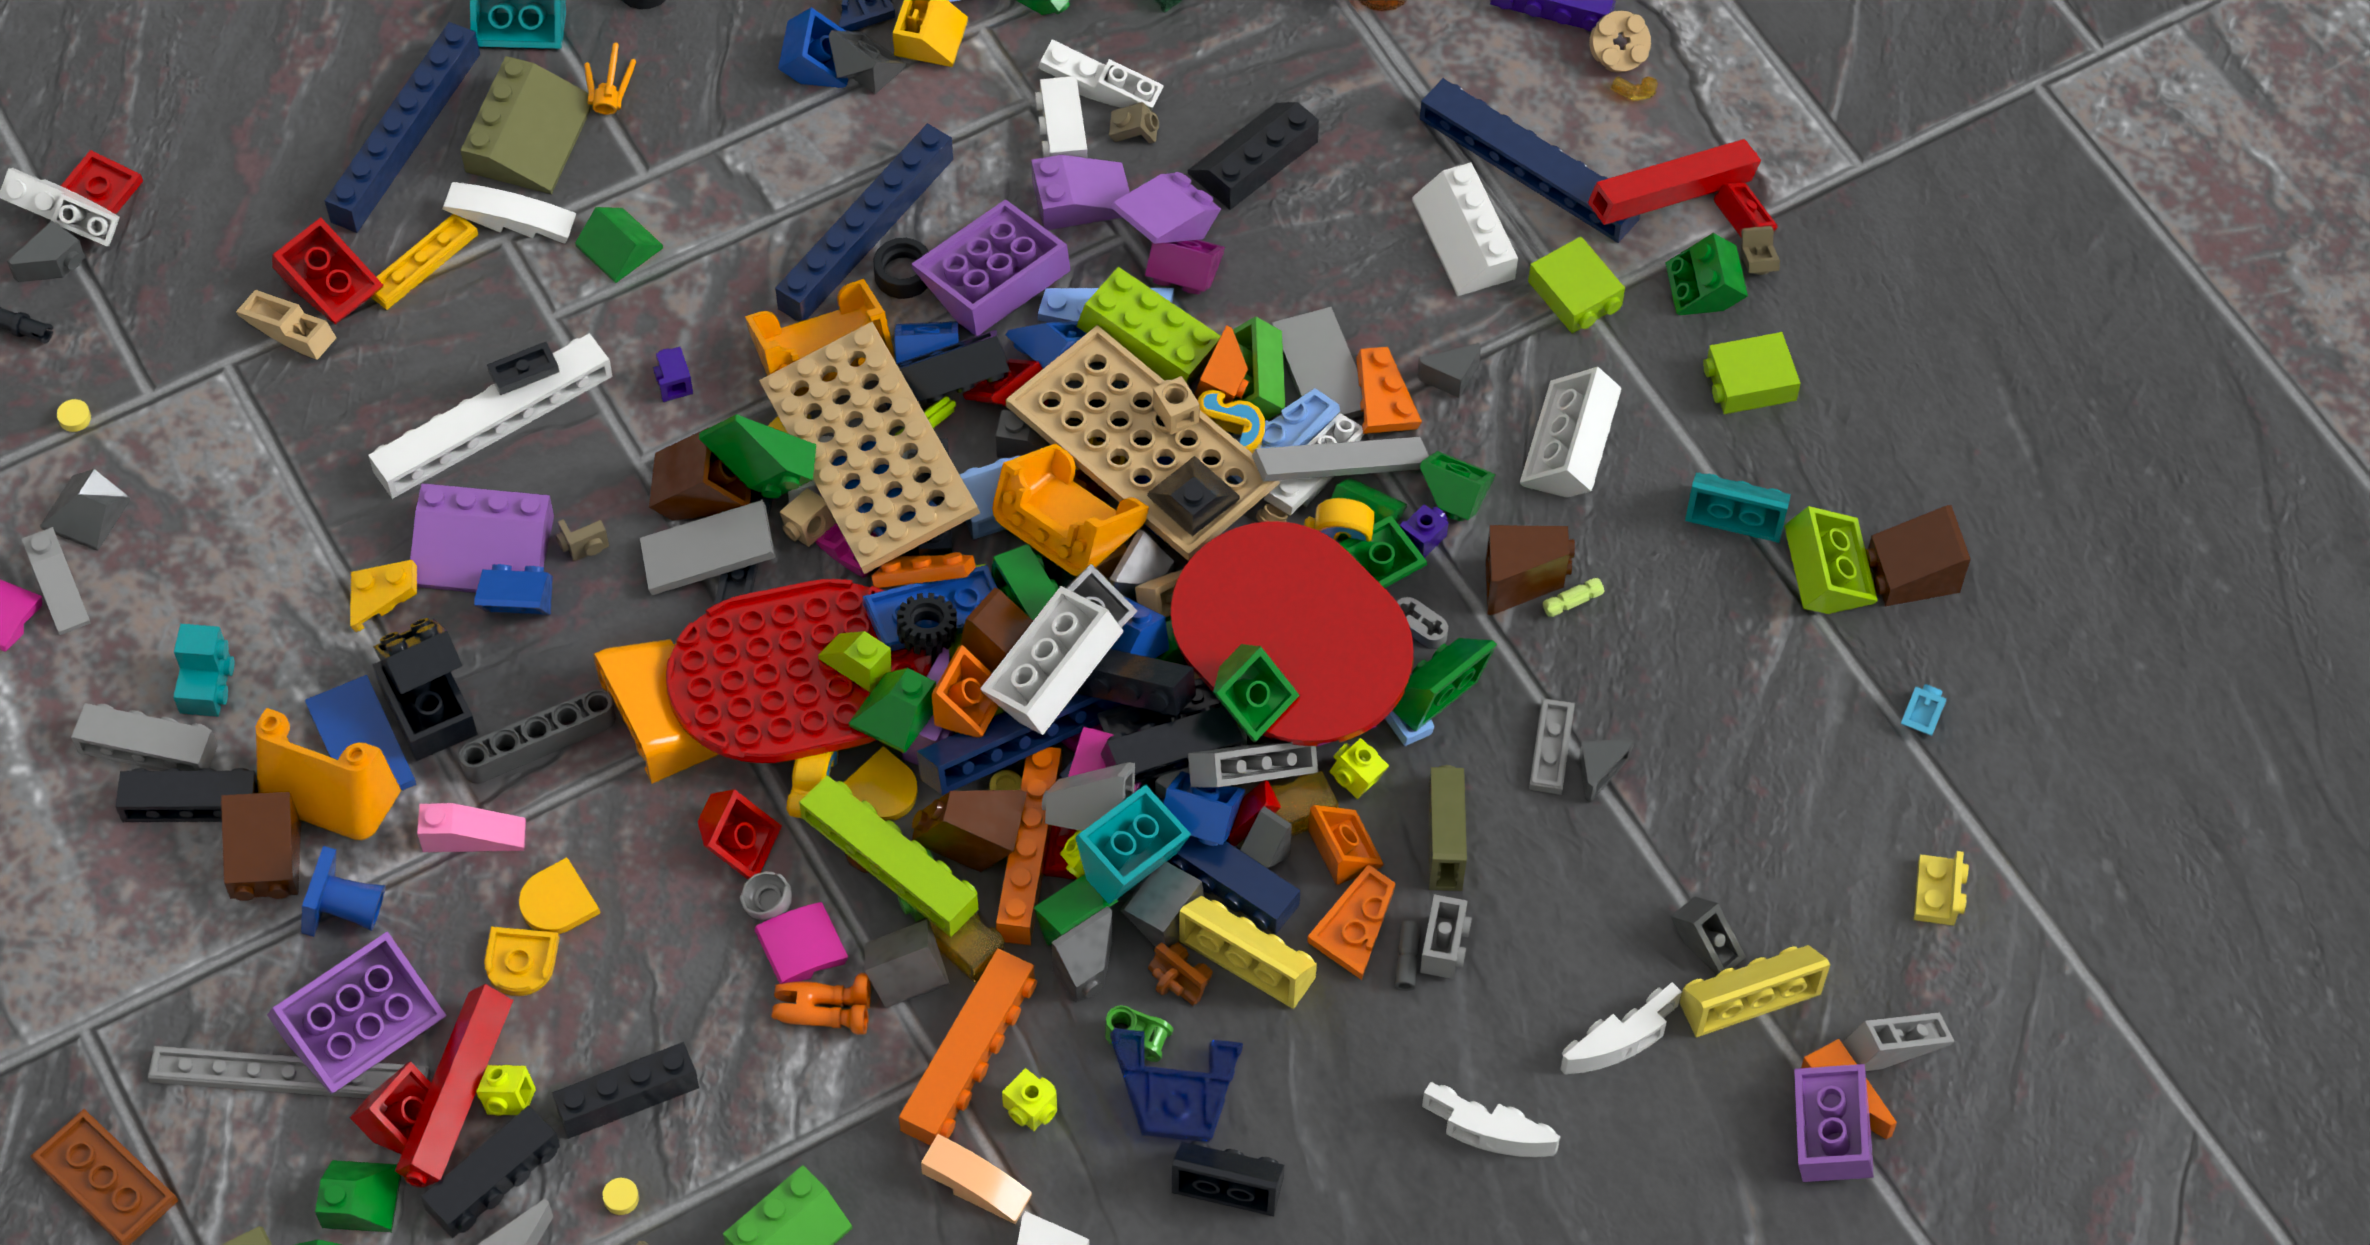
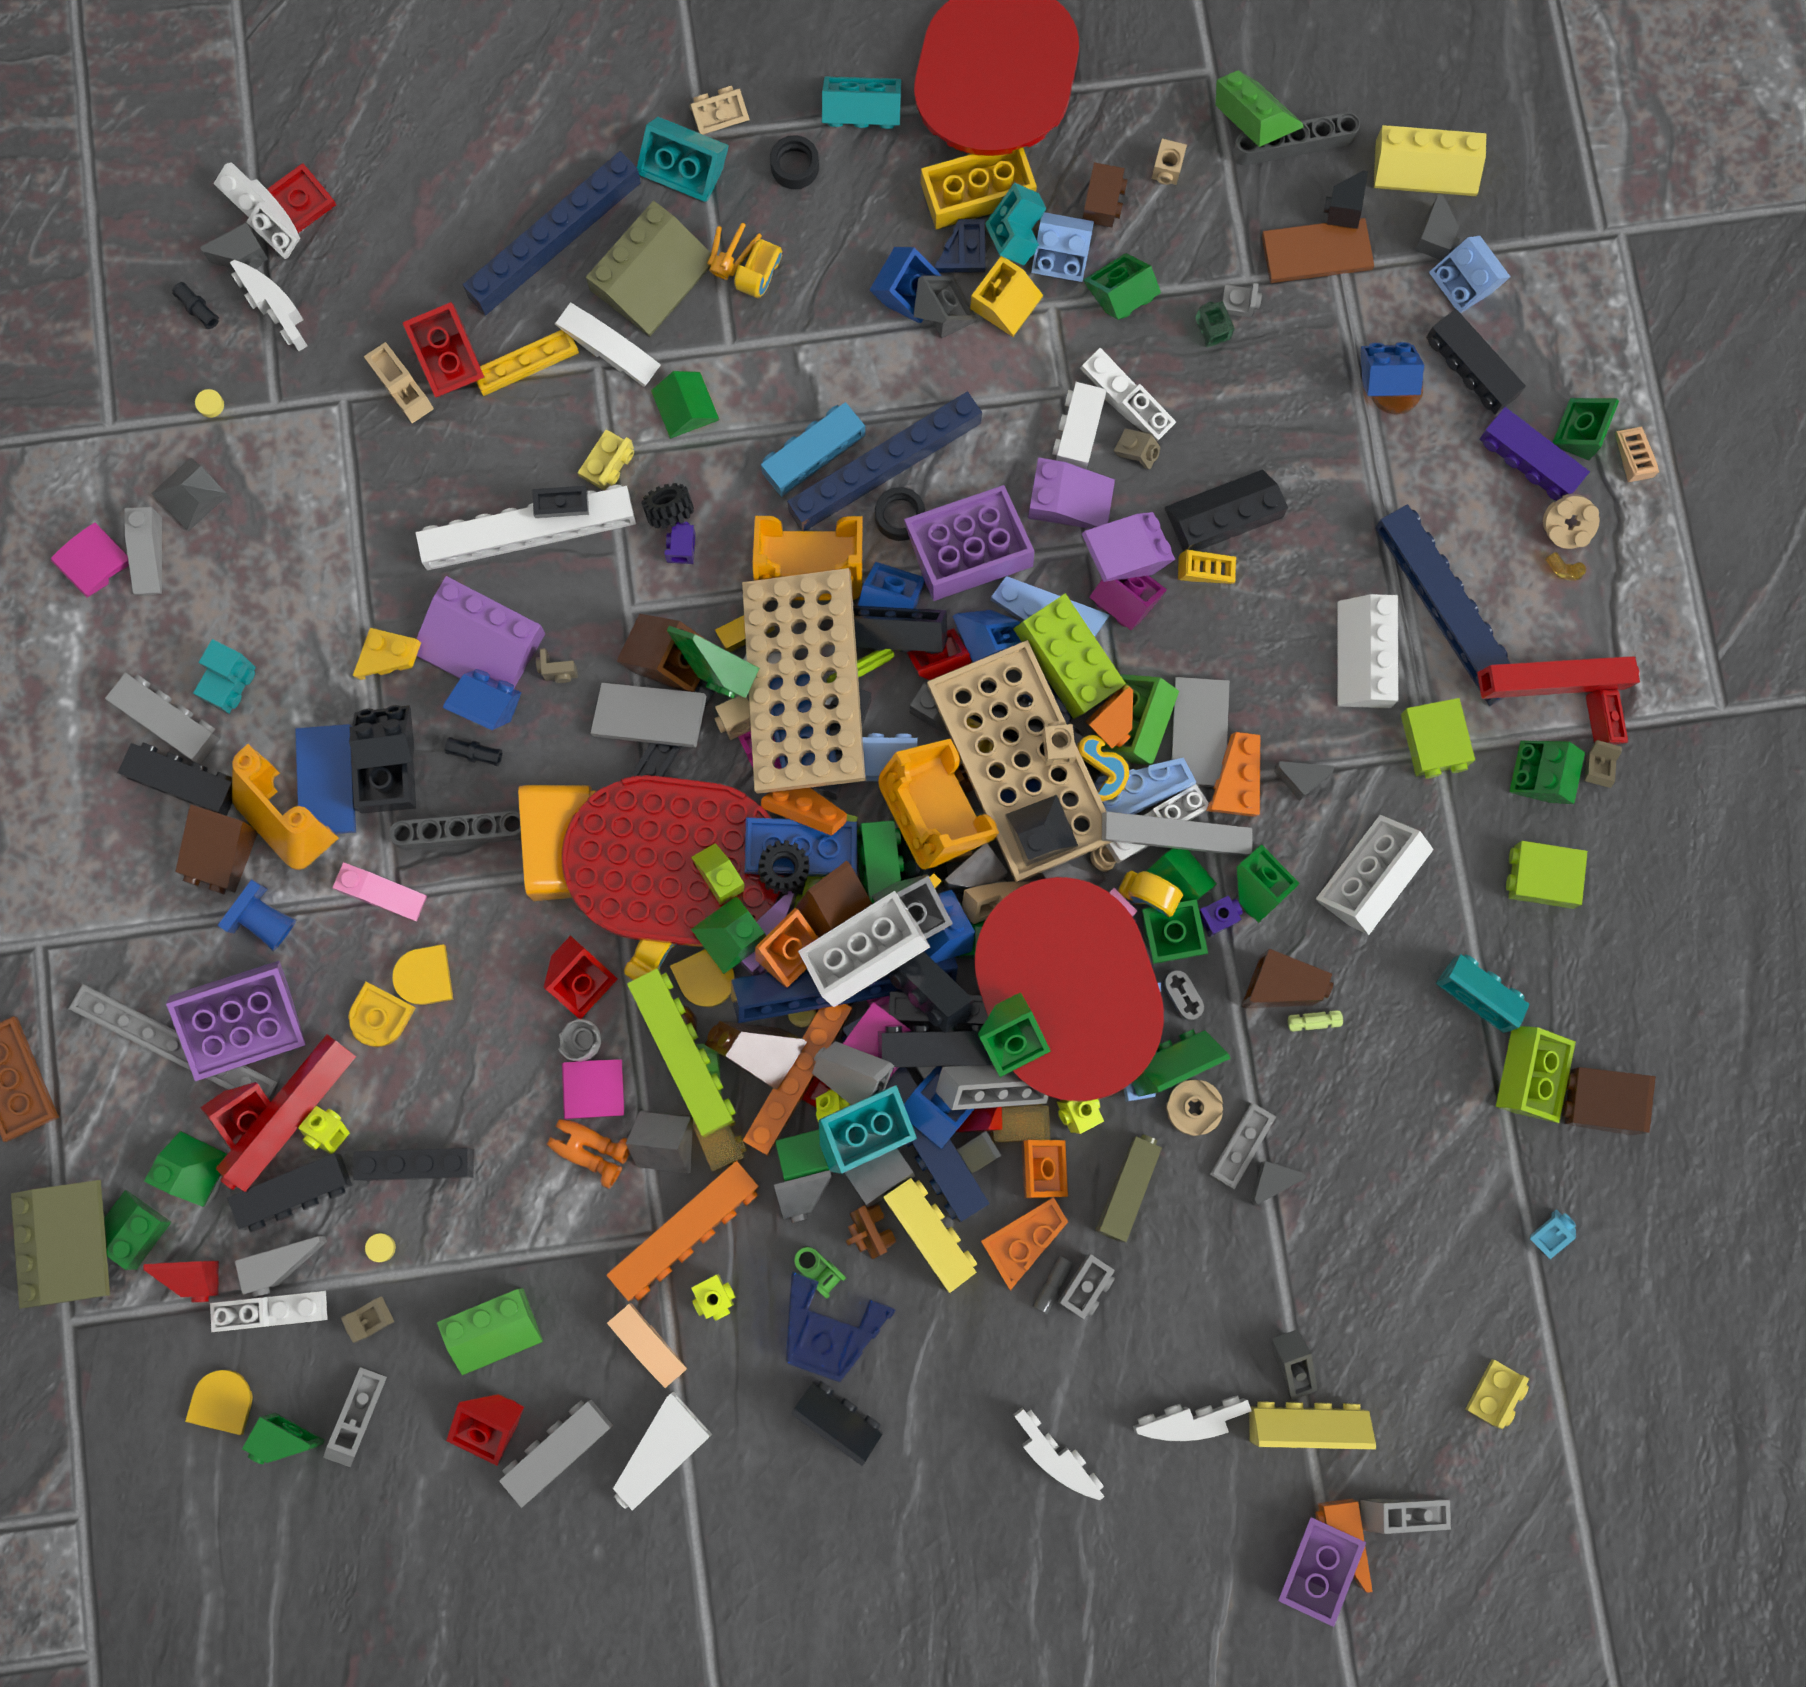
camera: 20 degrees right, 20 degrees up
none -> white slope [230,260,307,351]
none -> black pin [445,737,503,767]
none -> light yellow bracket [578,430,634,491]
none -> black tyre [641,483,694,529]
none -> yellow animal [734,239,782,299]
none -> dark azure brick [761,402,866,497]
none -> tan plate [1166,1080,1223,1136]
none -> yellow slope [1178,550,1236,584]

